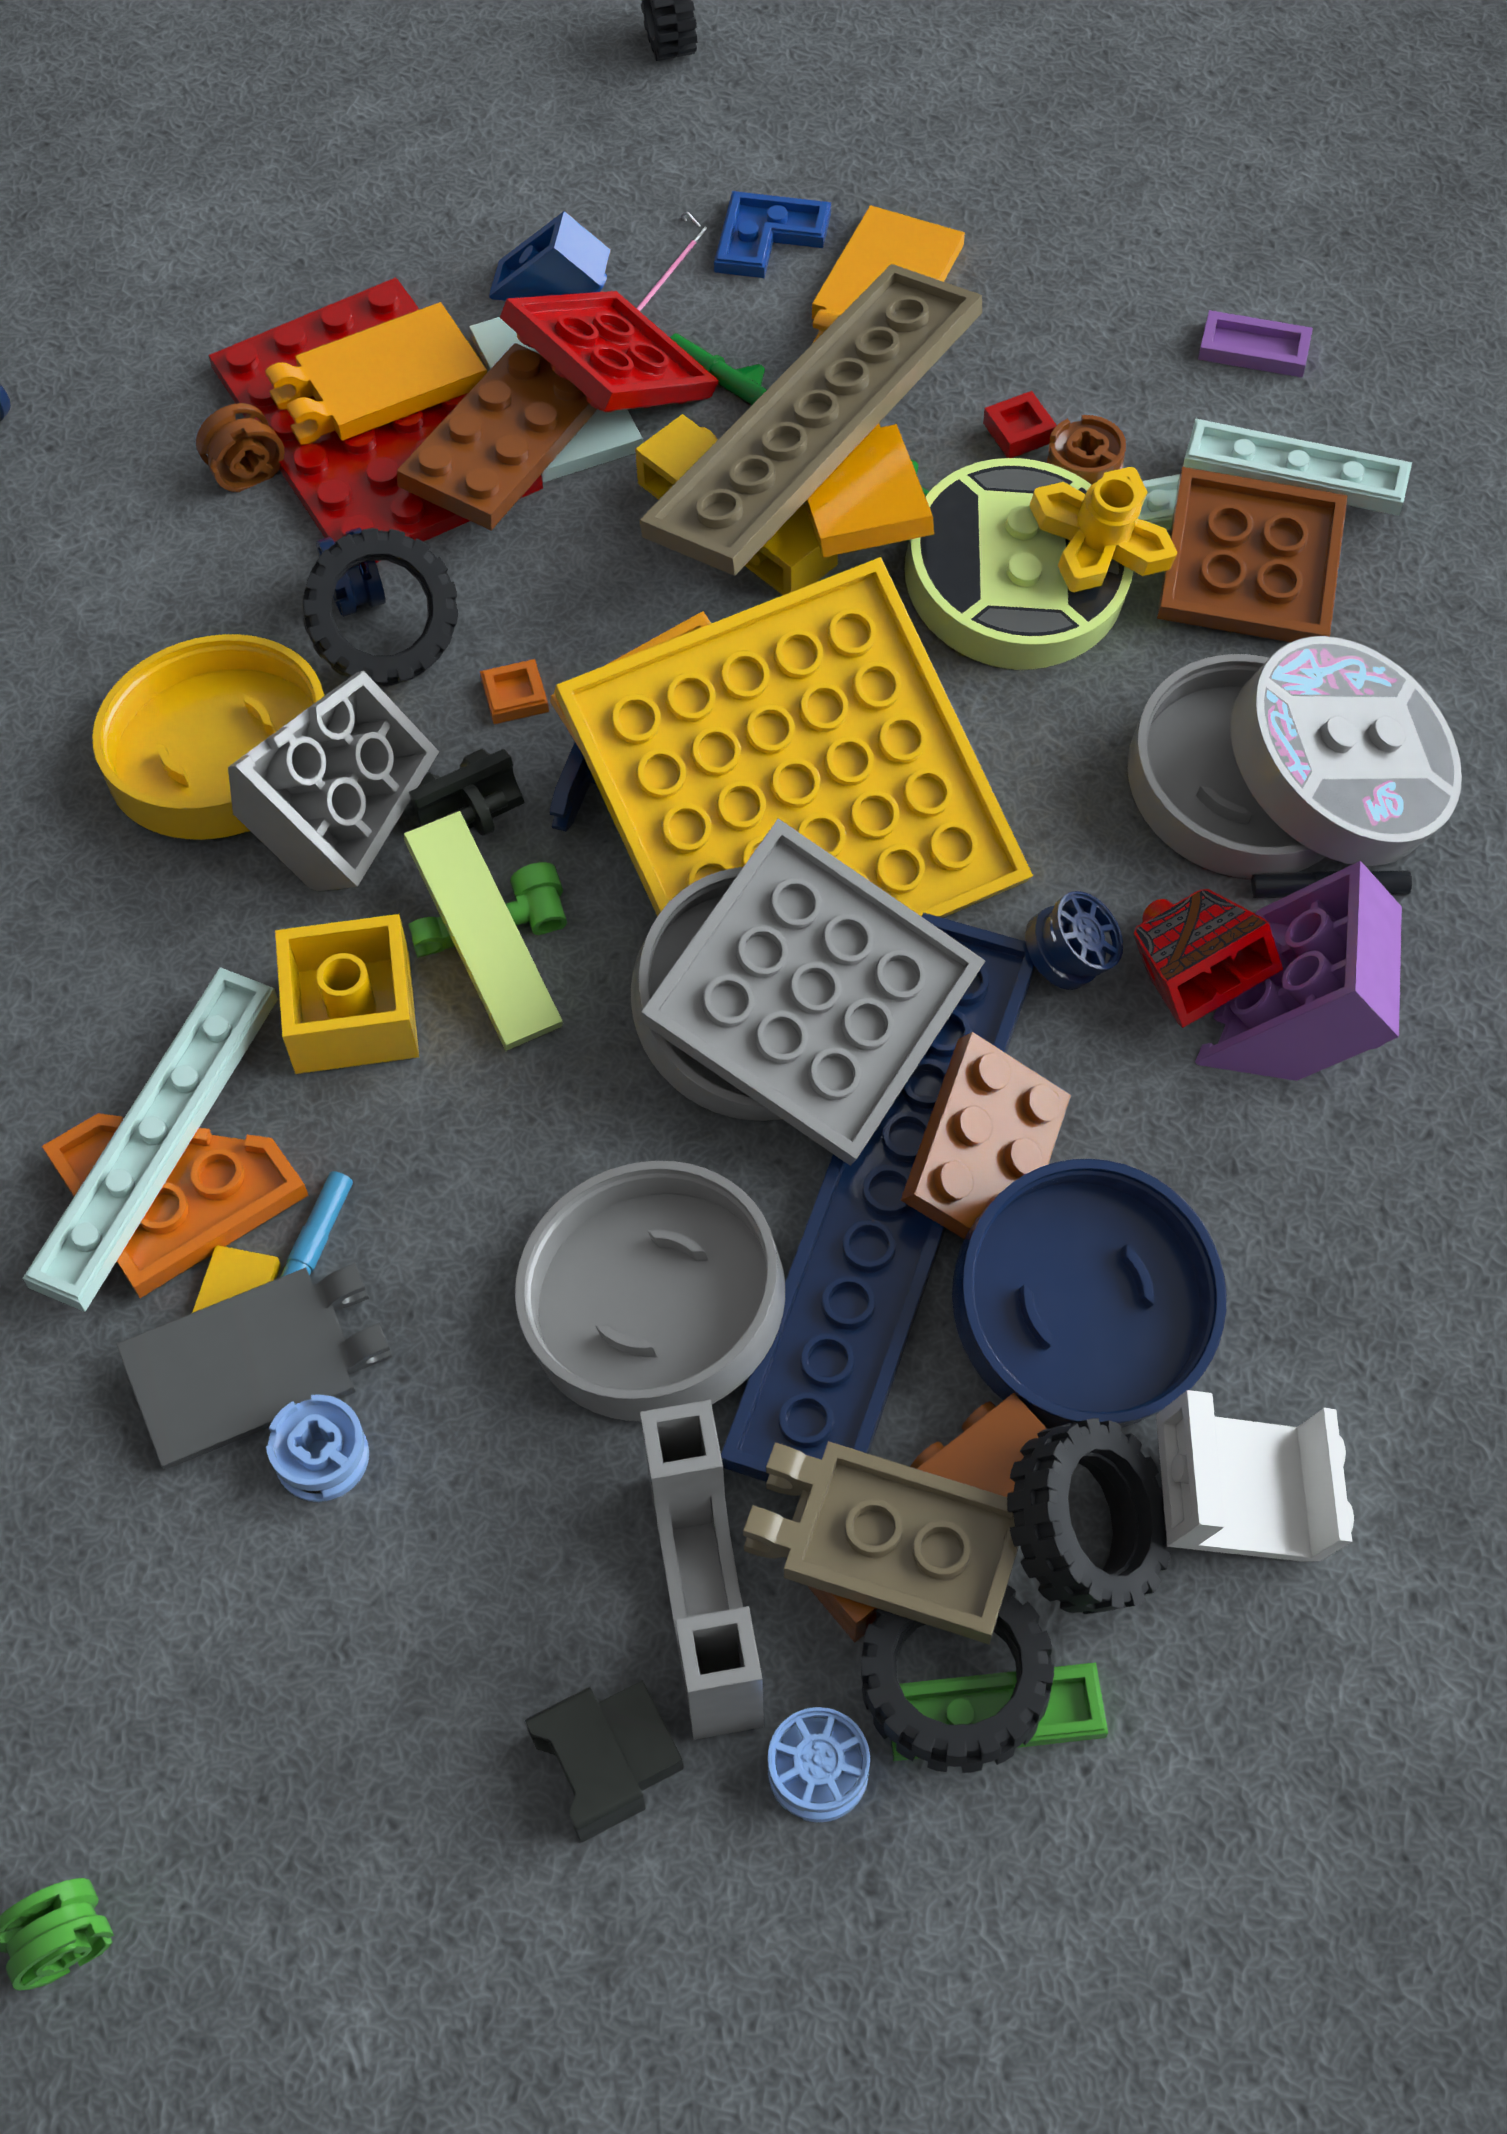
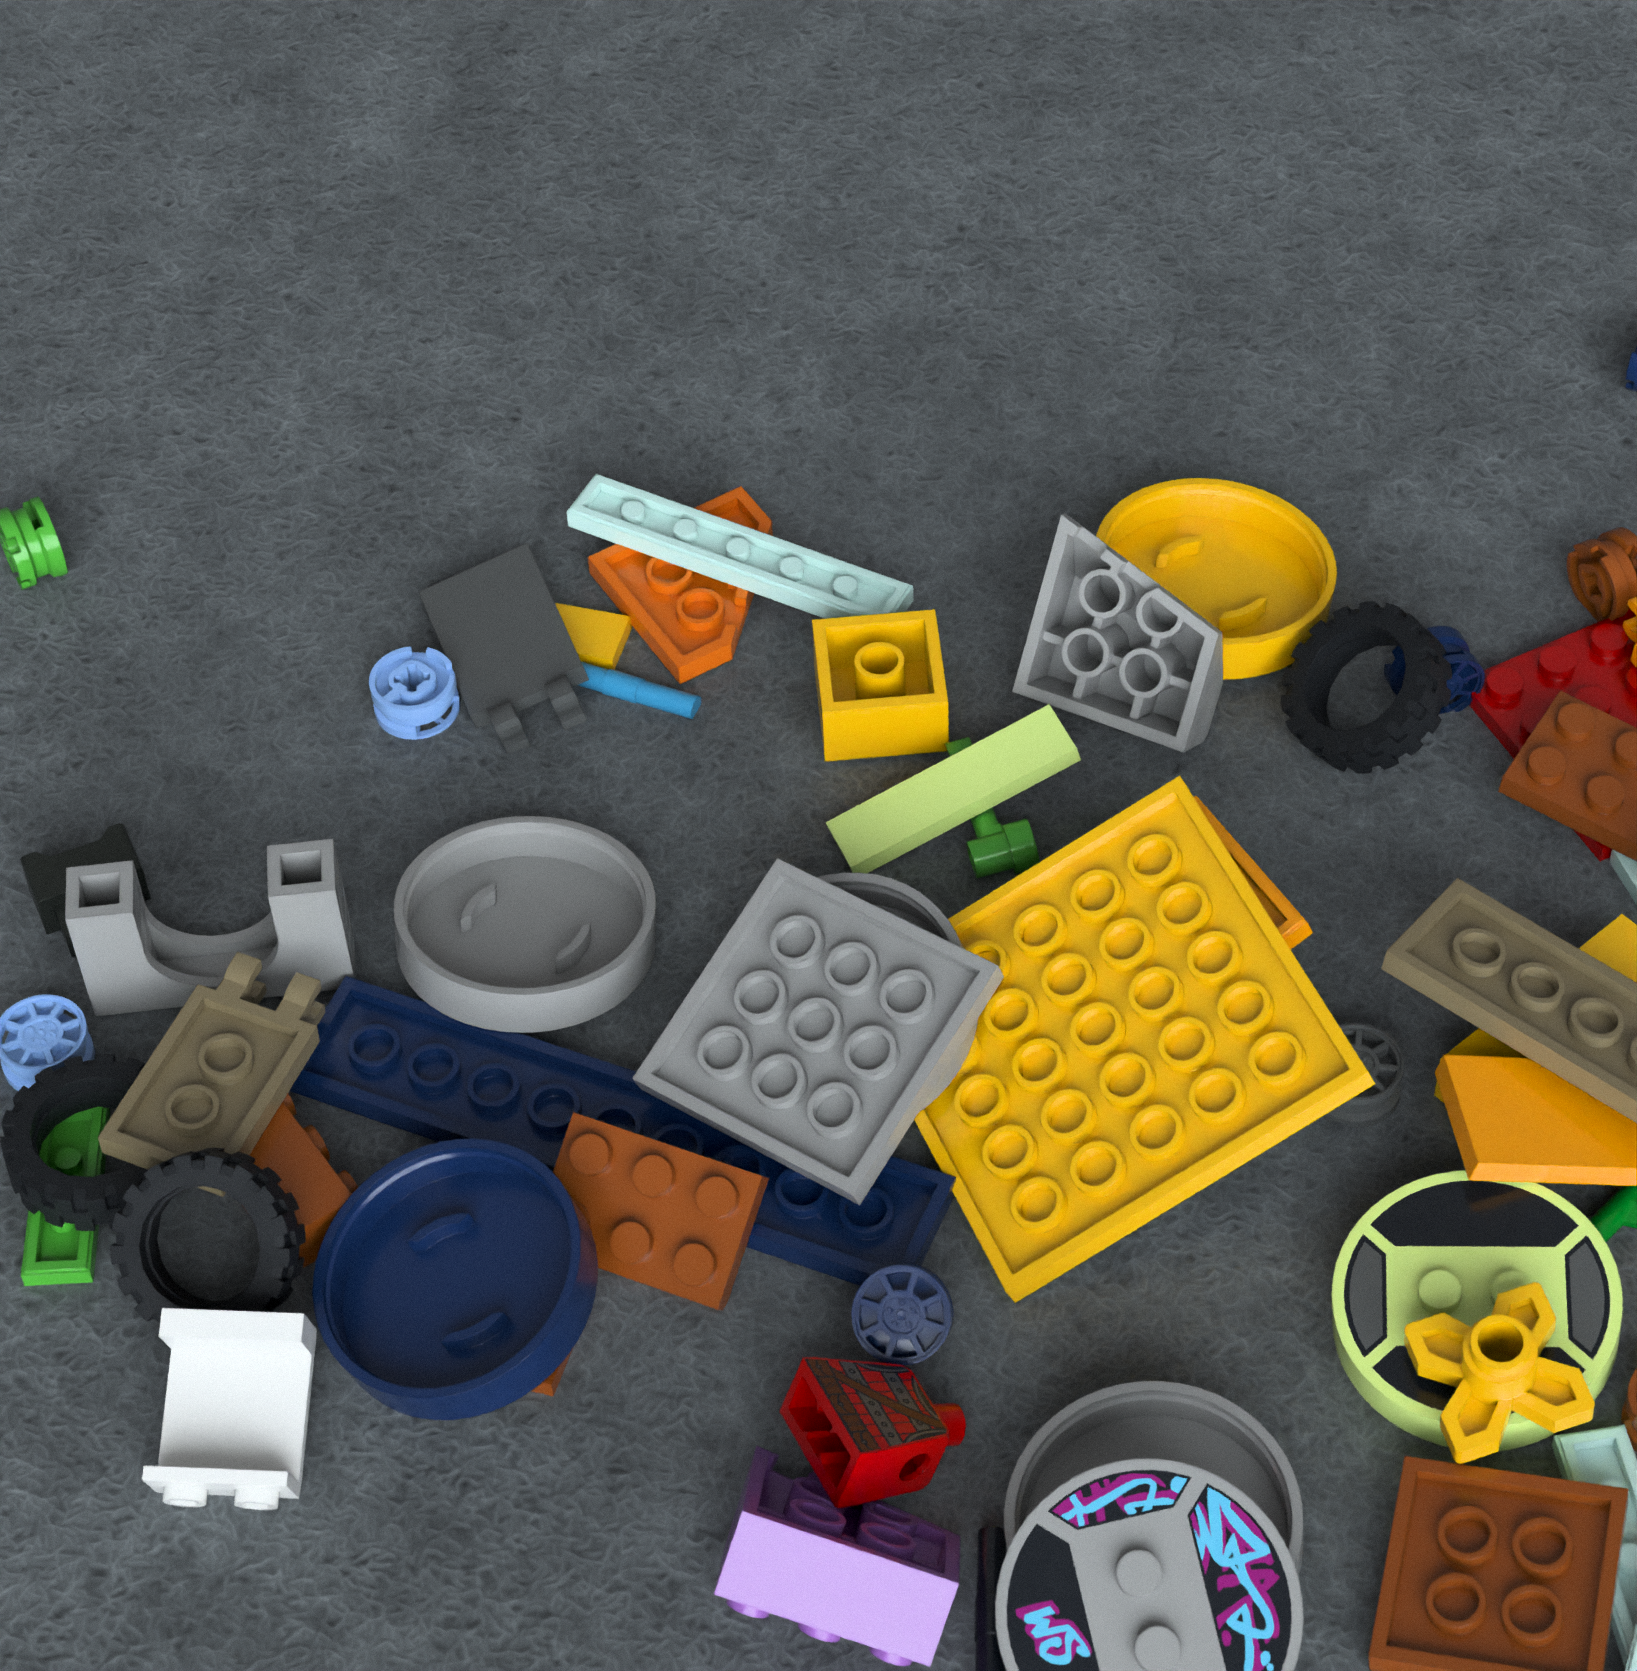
camera: 95 degrees right, 10 degrees down
pearl dark grey hips [409,749,525,836] -> none
orange tile [480,659,549,724] -> none

